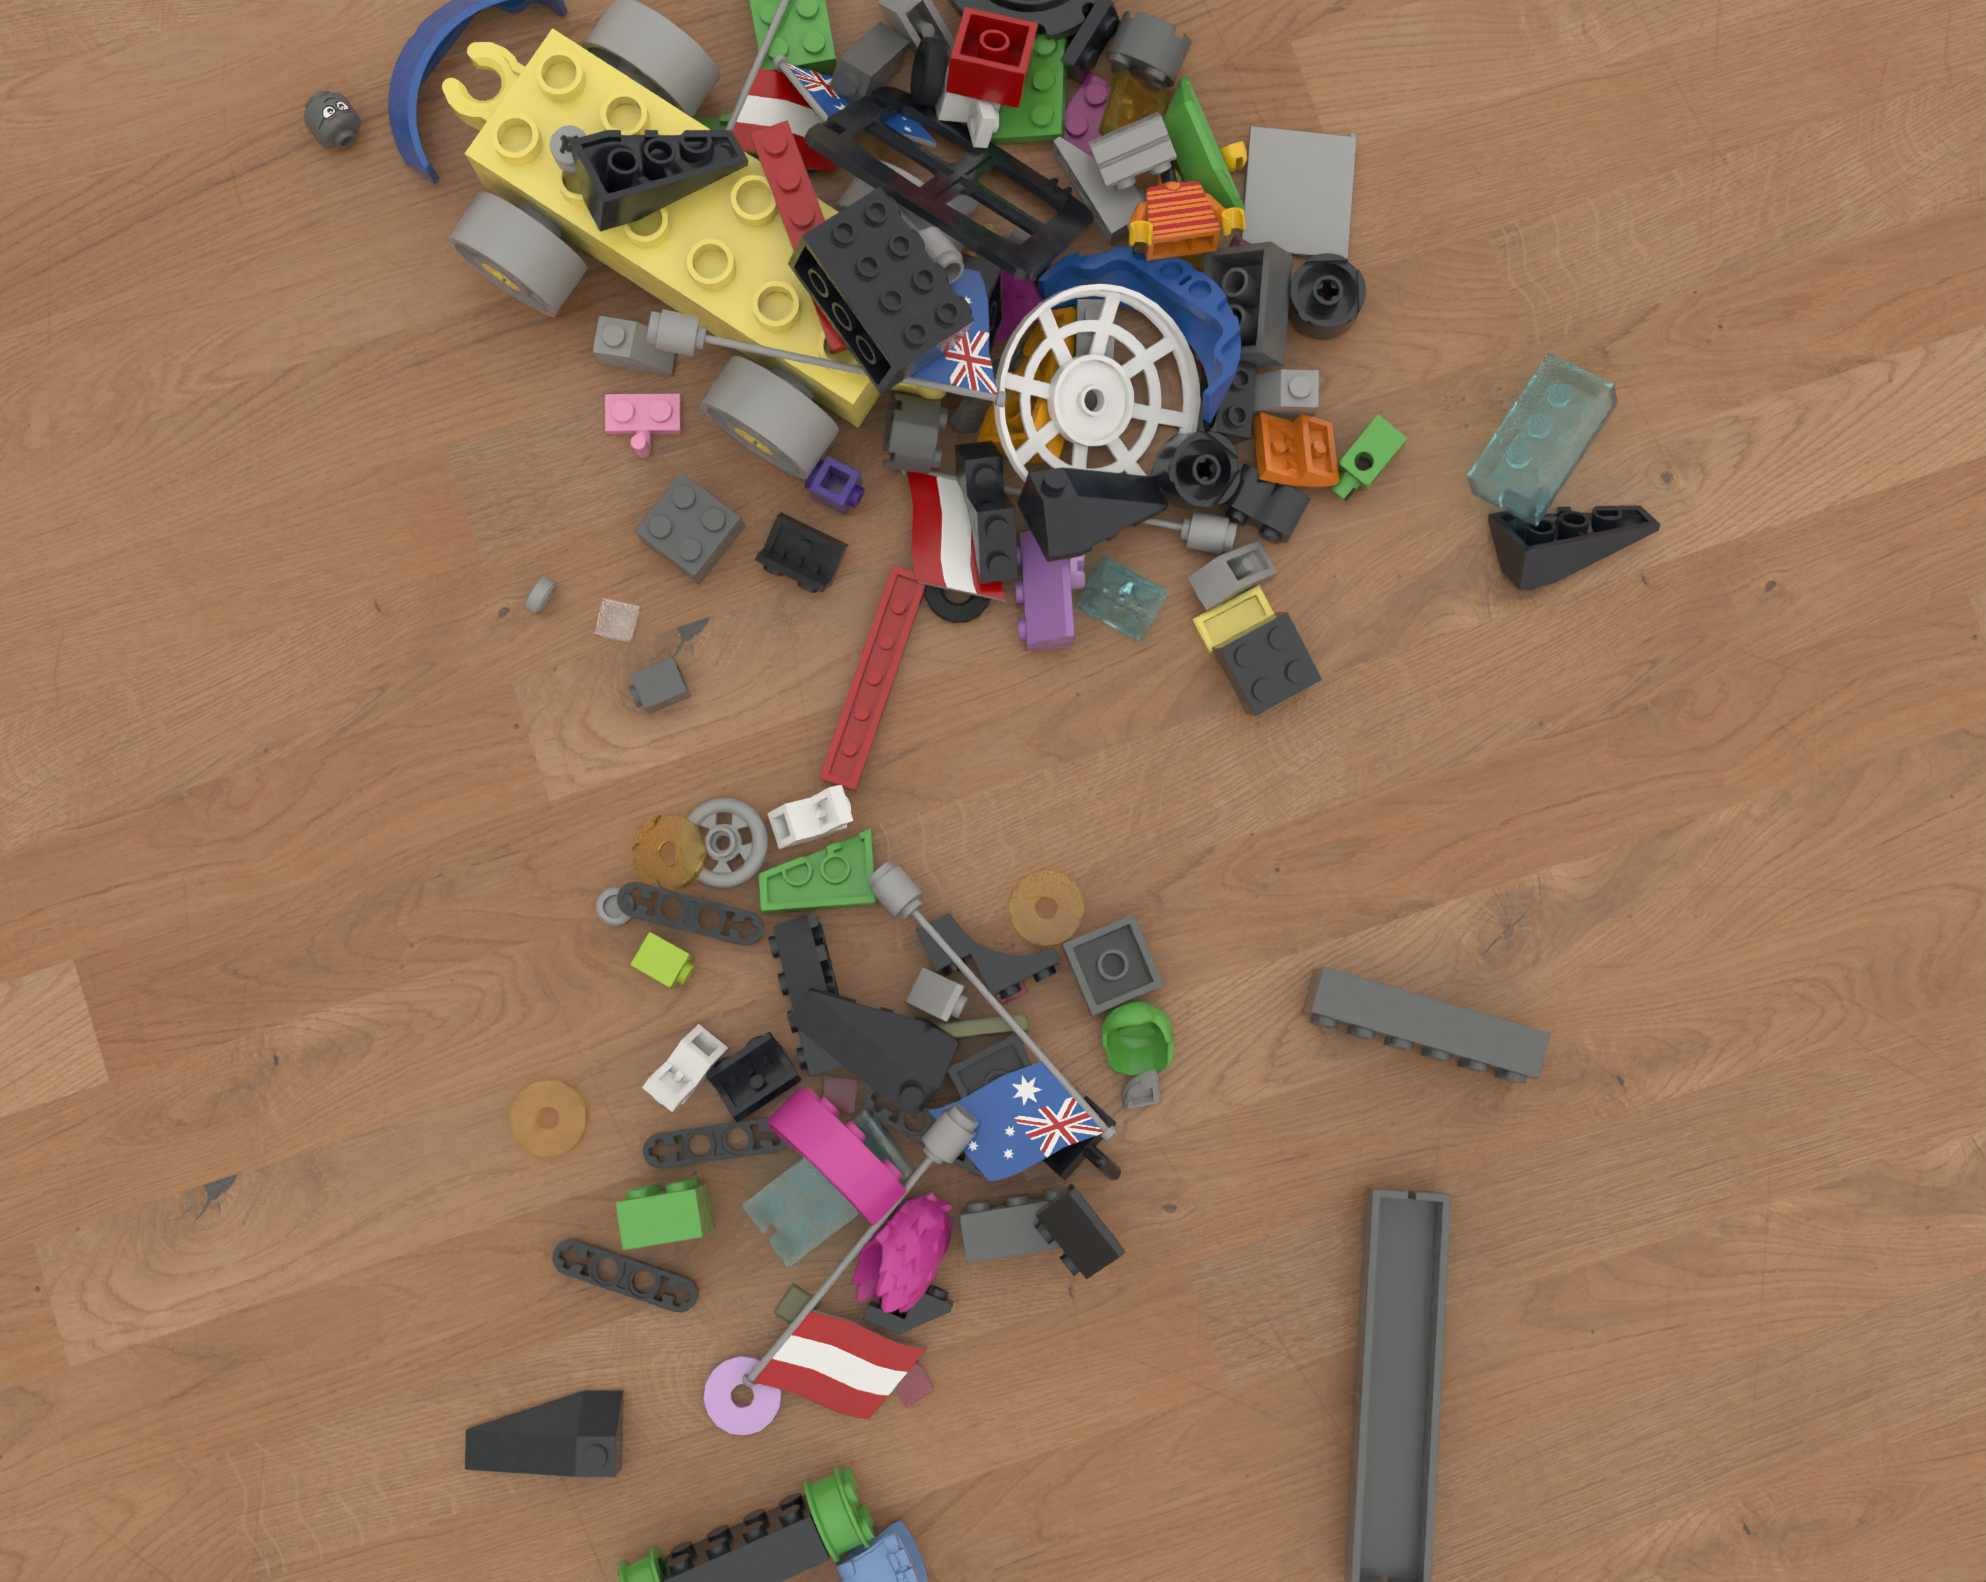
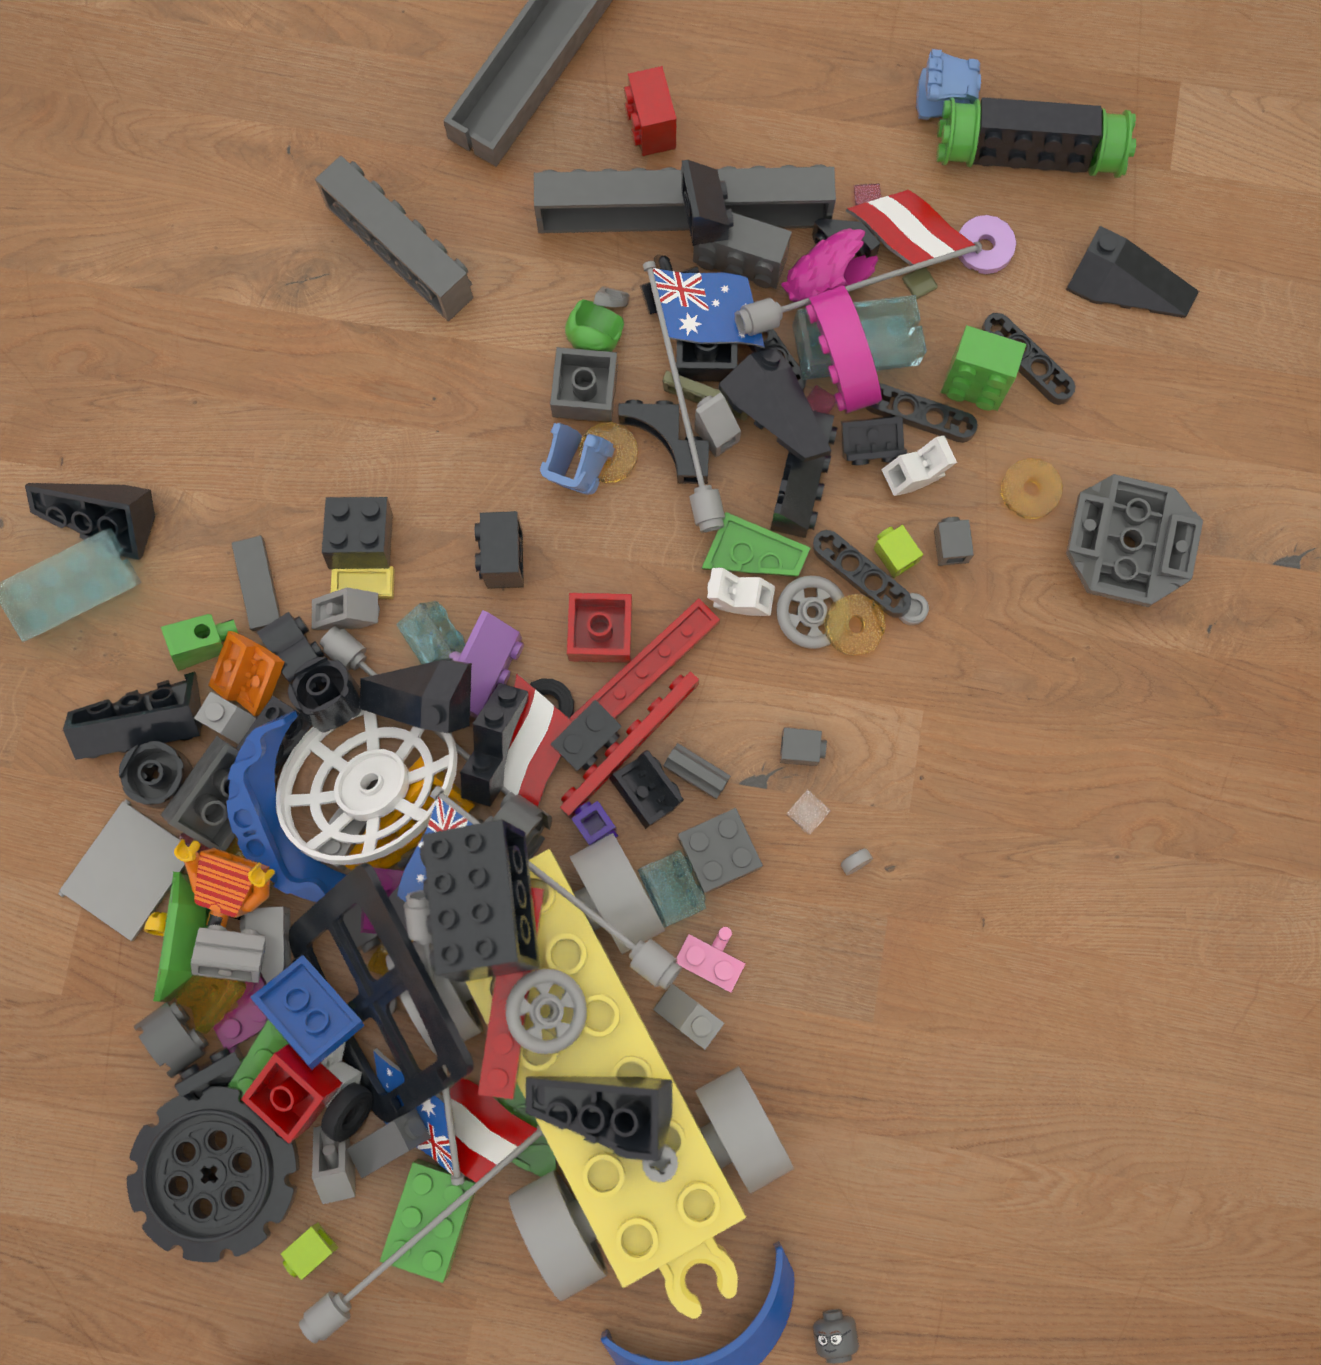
camera: 150 degrees left, 5 degrees down
none -> black wedge [63,671,202,760]
none -> dark grey tile [231,536,281,631]
none -> blue plate [250,955,364,1070]
none -> black brick [474,511,524,589]
none -> light grey plate [506,969,587,1054]
none -> dark grey piece [534,164,836,233]
none -> medium blue piece [540,423,615,495]
none -> black bracket [550,700,622,771]
none -> red plate [560,671,699,819]
none -> red brick [567,593,632,663]
none -> brick [624,66,677,156]
none -> clear light blue bracket [638,850,706,928]
none -> dark grey axle [663,743,731,800]
none -> dark grey brick [934,517,974,566]
none -> dark grey piece [1066,474,1203,607]

